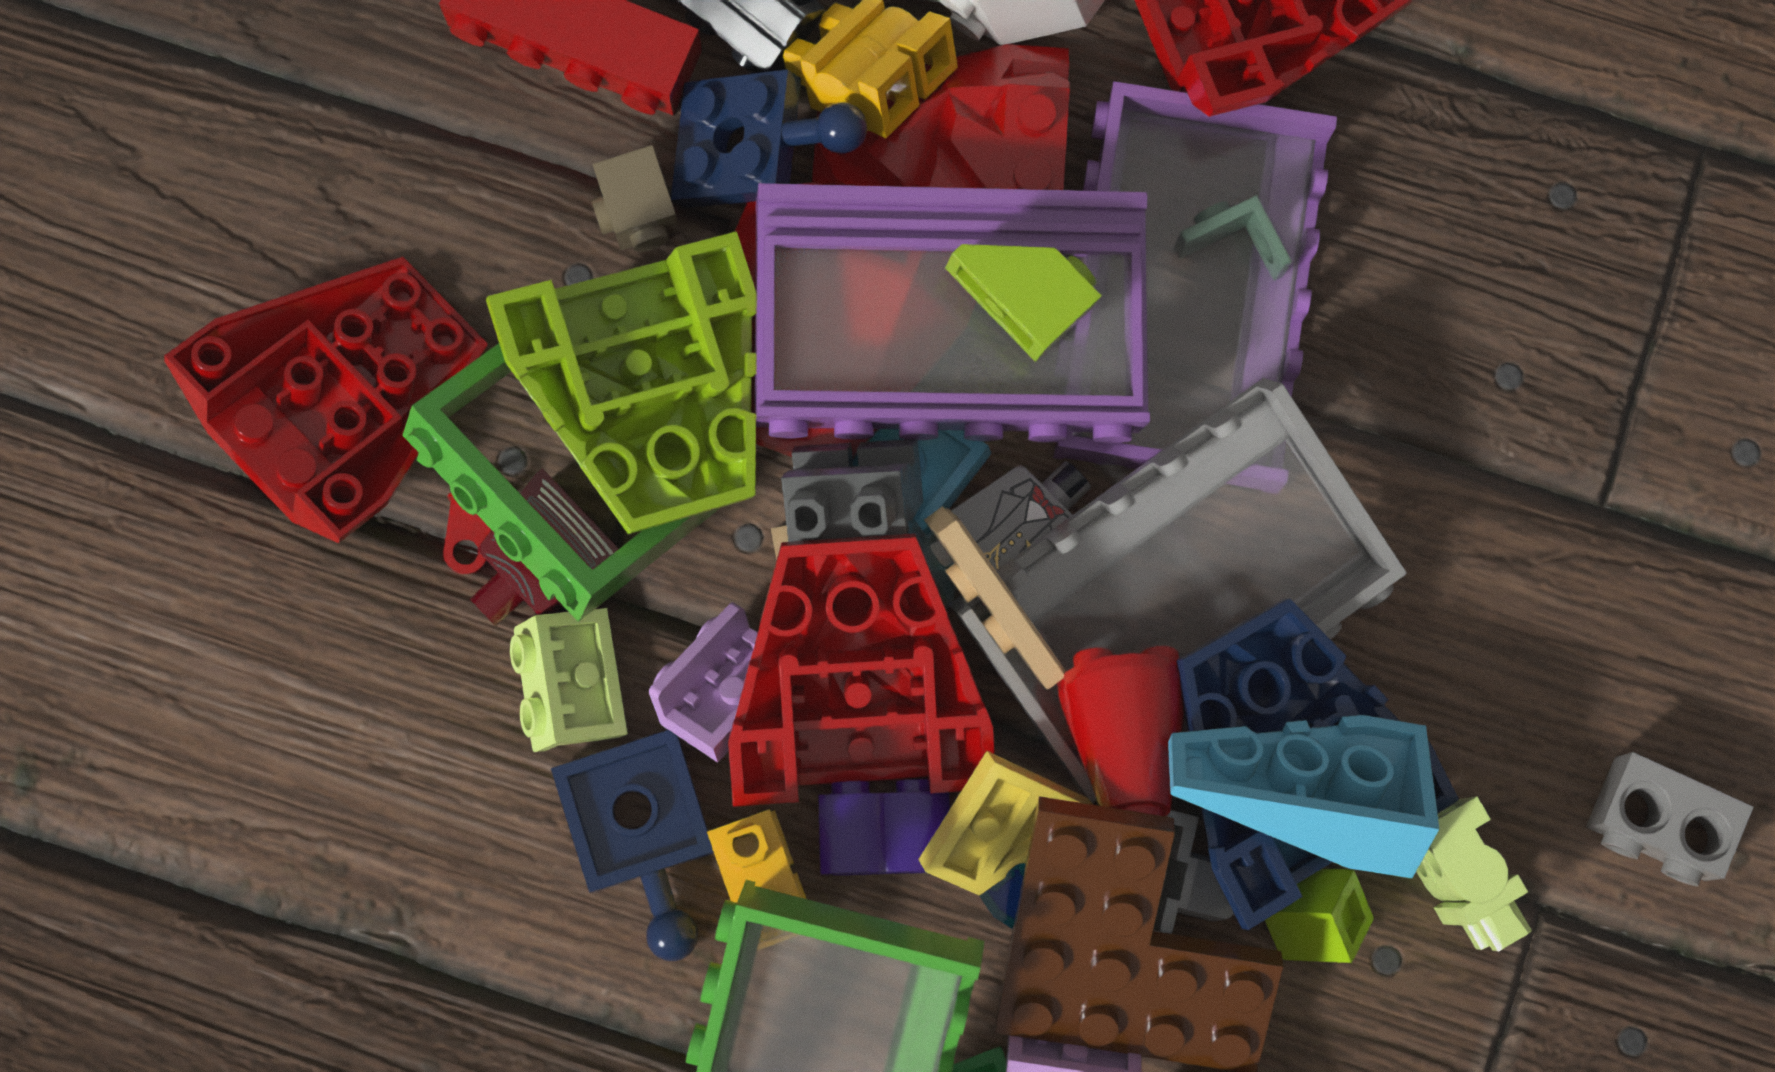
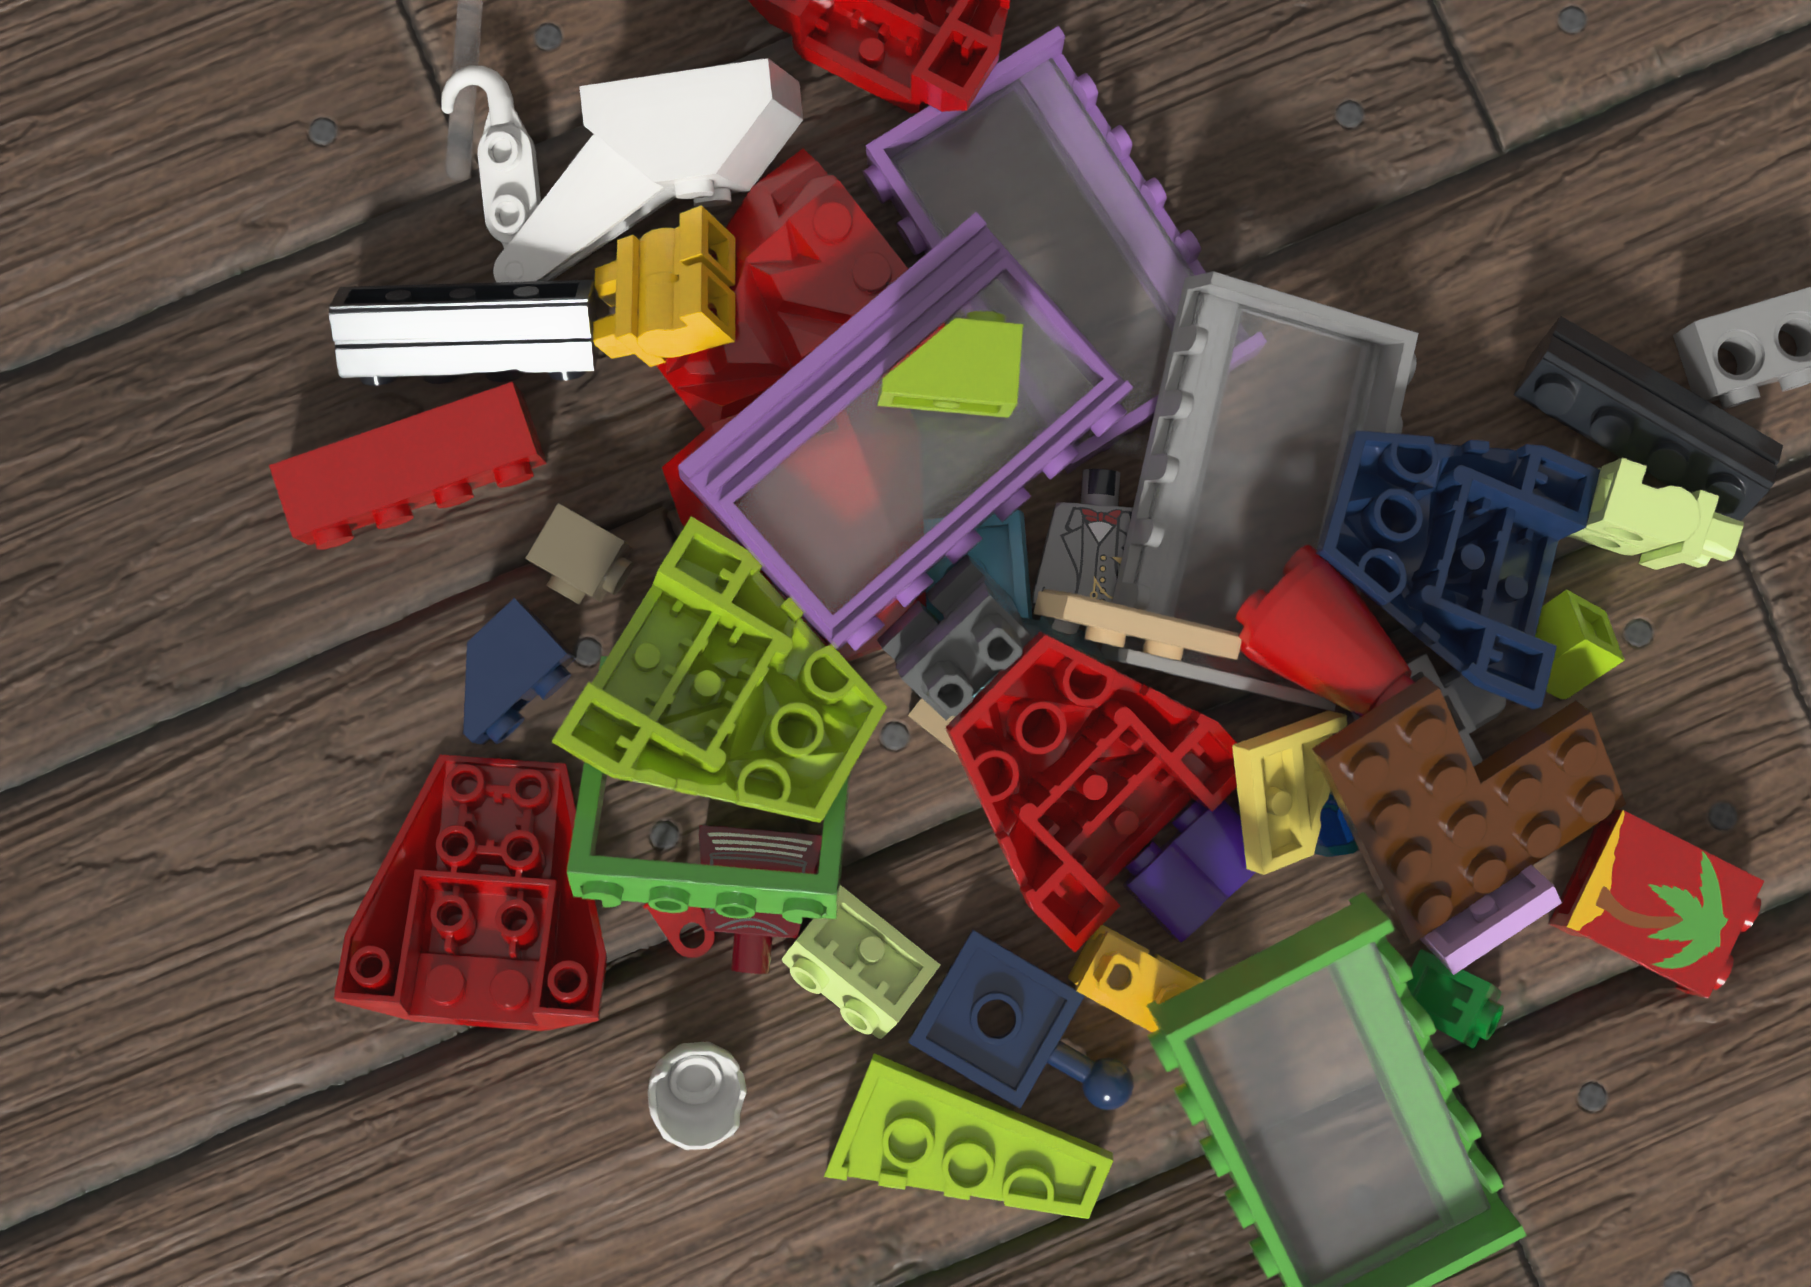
camera: 35 degrees left, 5 degrees up
lavender bracket [649,602,758,762] -> none
dark blue plate [671,70,868,208] -> none
medium azure wedge [1168,715,1439,878] -> none
sand green bracket [1174,195,1292,281] -> none
none -> dark blue slope [463,598,576,745]
none -> white hair [648,1041,747,1150]
none -> lime wing [824,1053,1114,1219]
none -> black brick [1514,316,1783,521]

